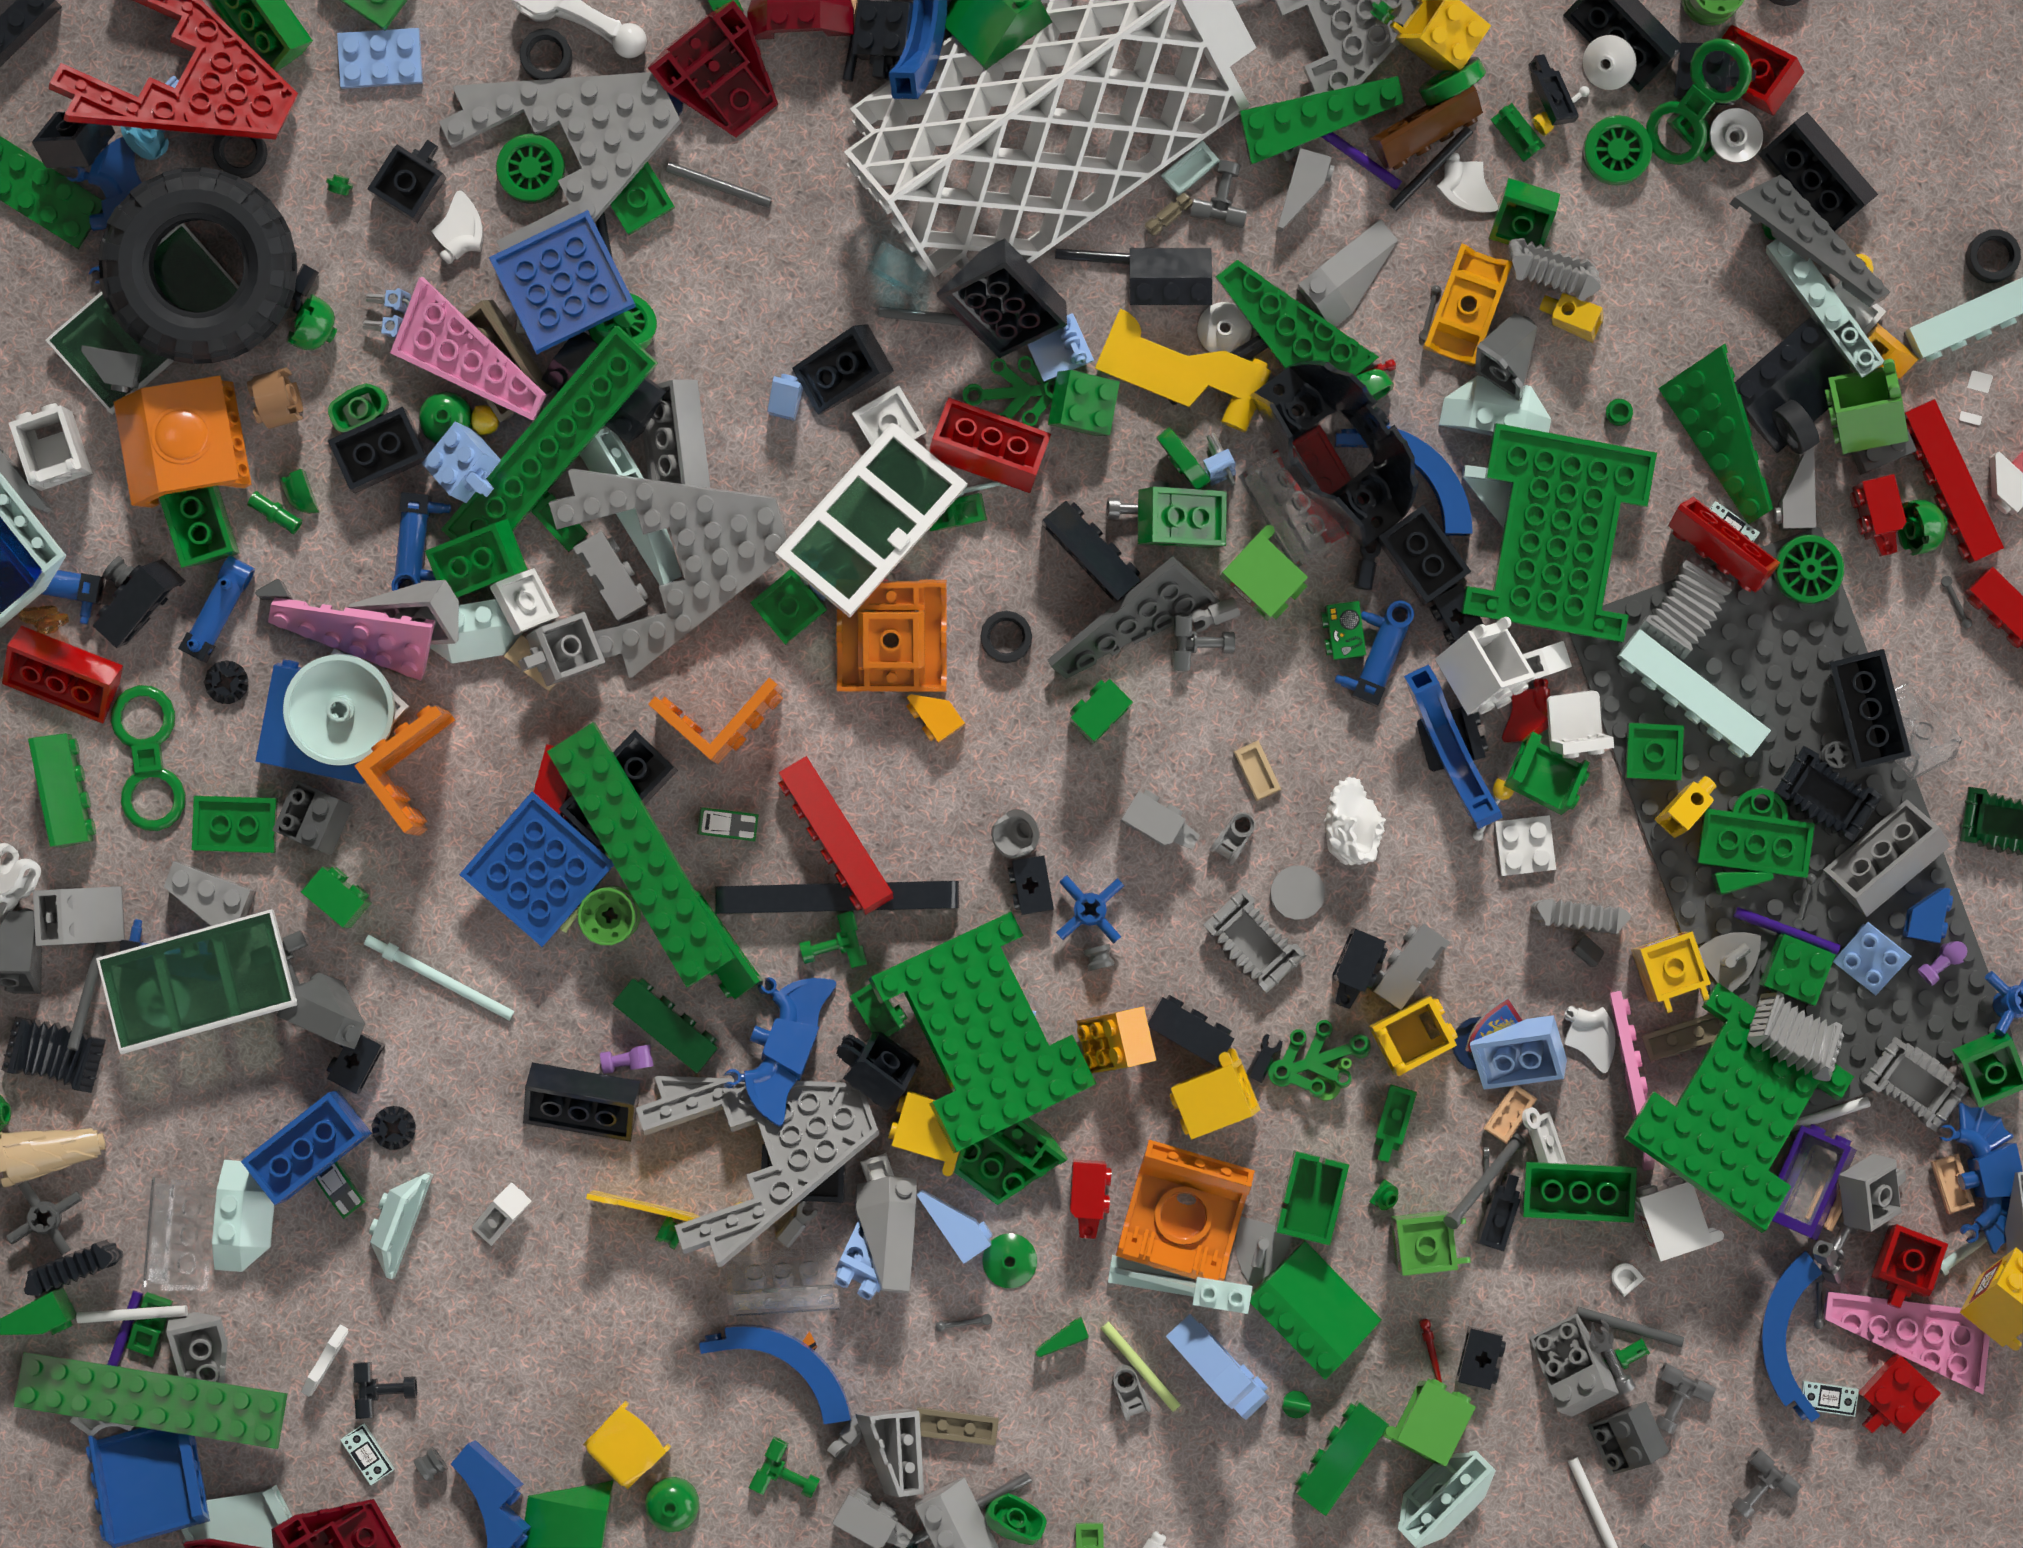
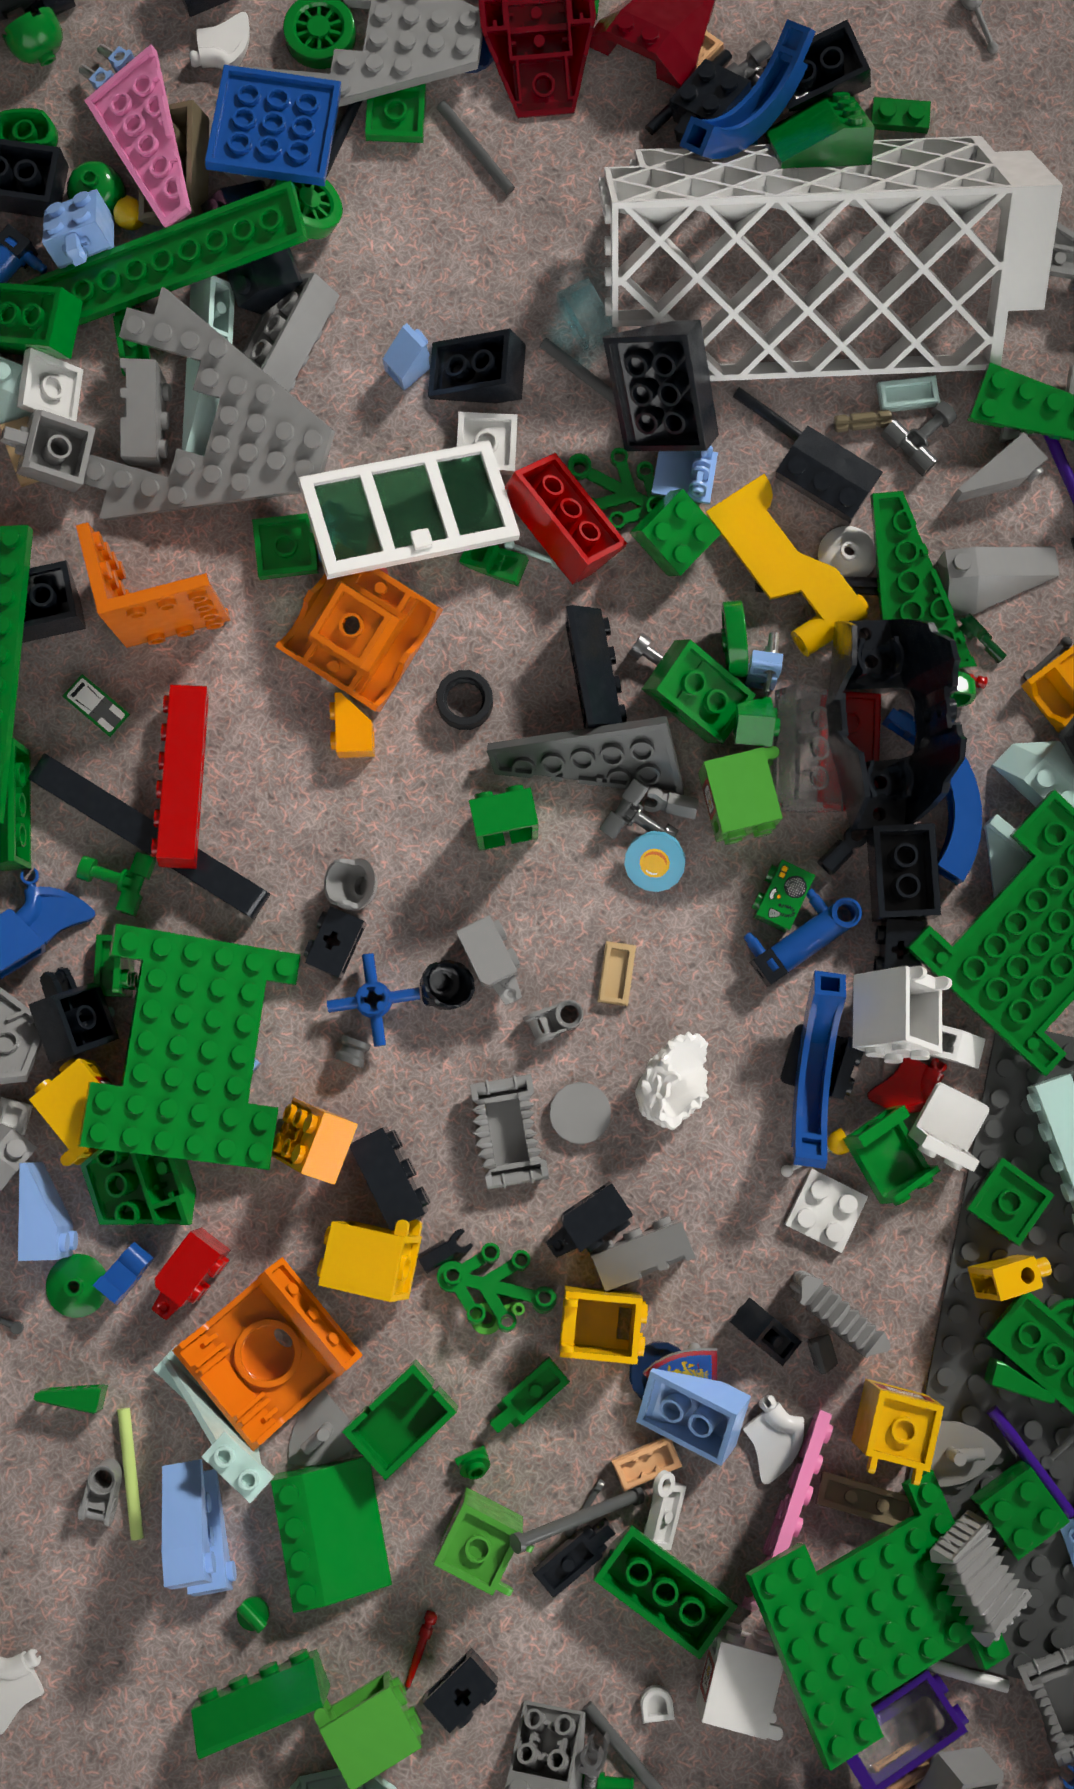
camera: 30 degrees right, 5 degrees down
none -> blue leg [92,1242,154,1305]
none -> black hair [420,960,475,1010]
none -> medium azure tile [624,831,686,892]
none -> black slope [730,1297,802,1366]
none -> green slope [733,697,780,747]
none -> dark green plate [959,613,1007,663]

